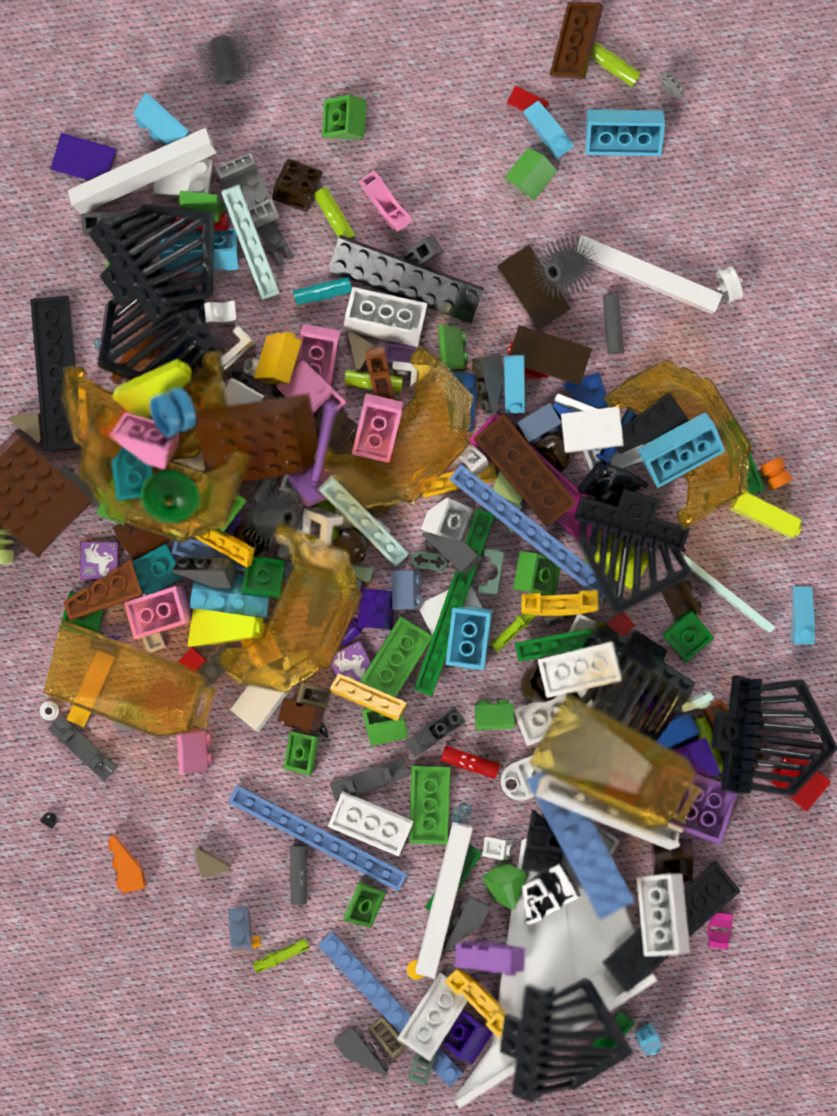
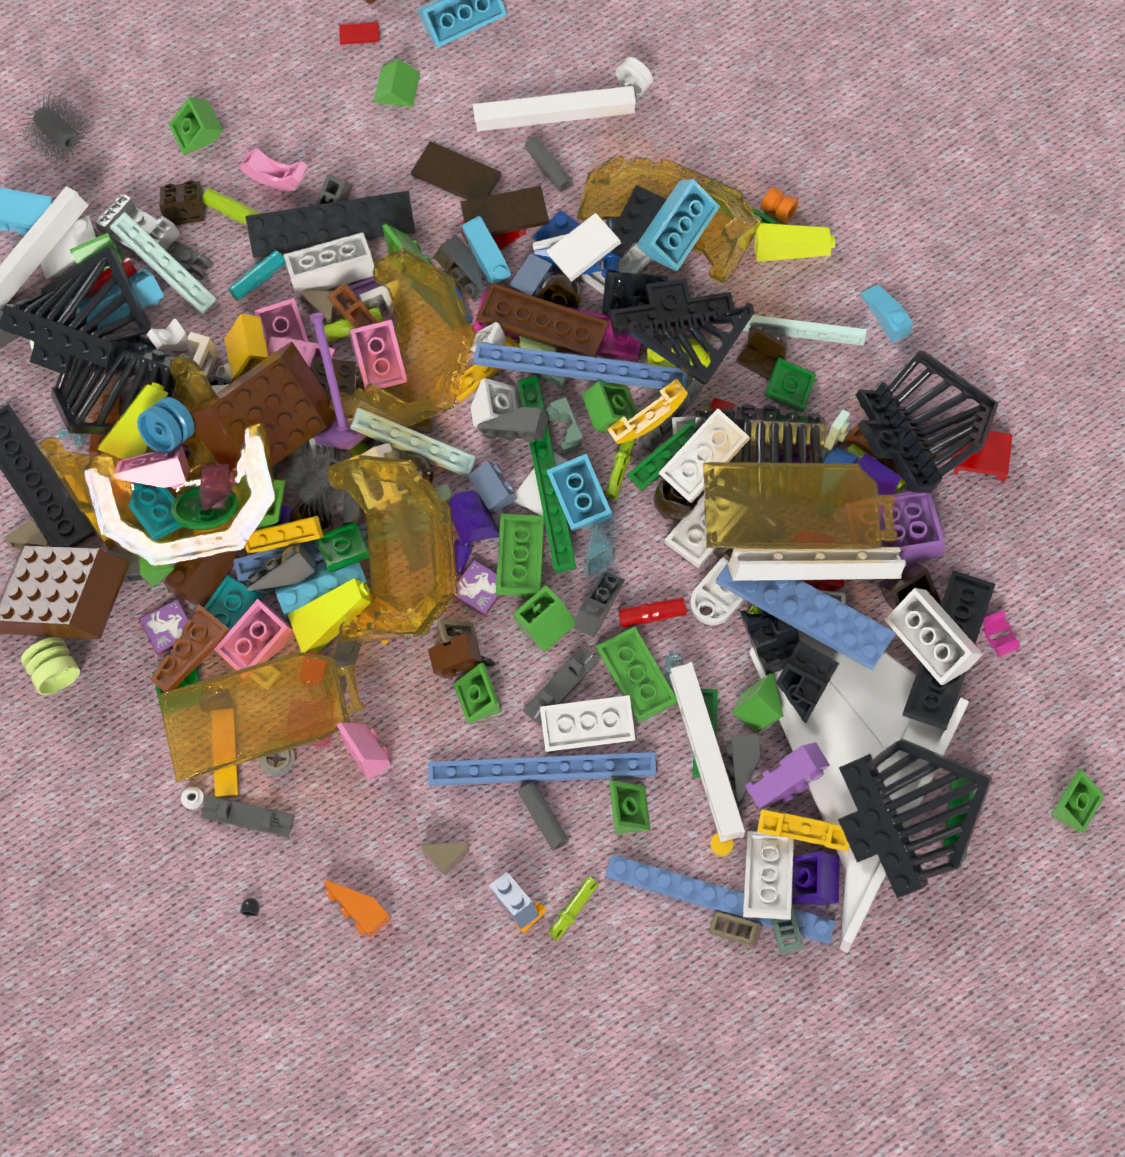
camera: 25 degrees left, 20 degrees down
white tile [230,665,293,733] -> none
yellow tile [330,673,407,721] -> none
dark grey slope [334,1025,388,1076] -> none
sand green beam [411,551,447,571] -> none
bright green slope [474,700,515,730] -> none
white bracket [482,837,514,860] -> none
medium azure slope [523,101,574,159] -> none
dark grey piece [532,236,600,300] -> none
medium azure slope [634,1023,663,1056] -> none
none -> clear pink slope [200,464,235,510]
none -> clear light blue slope [584,522,615,579]
none -> bright green slope [1052,769,1105,833]

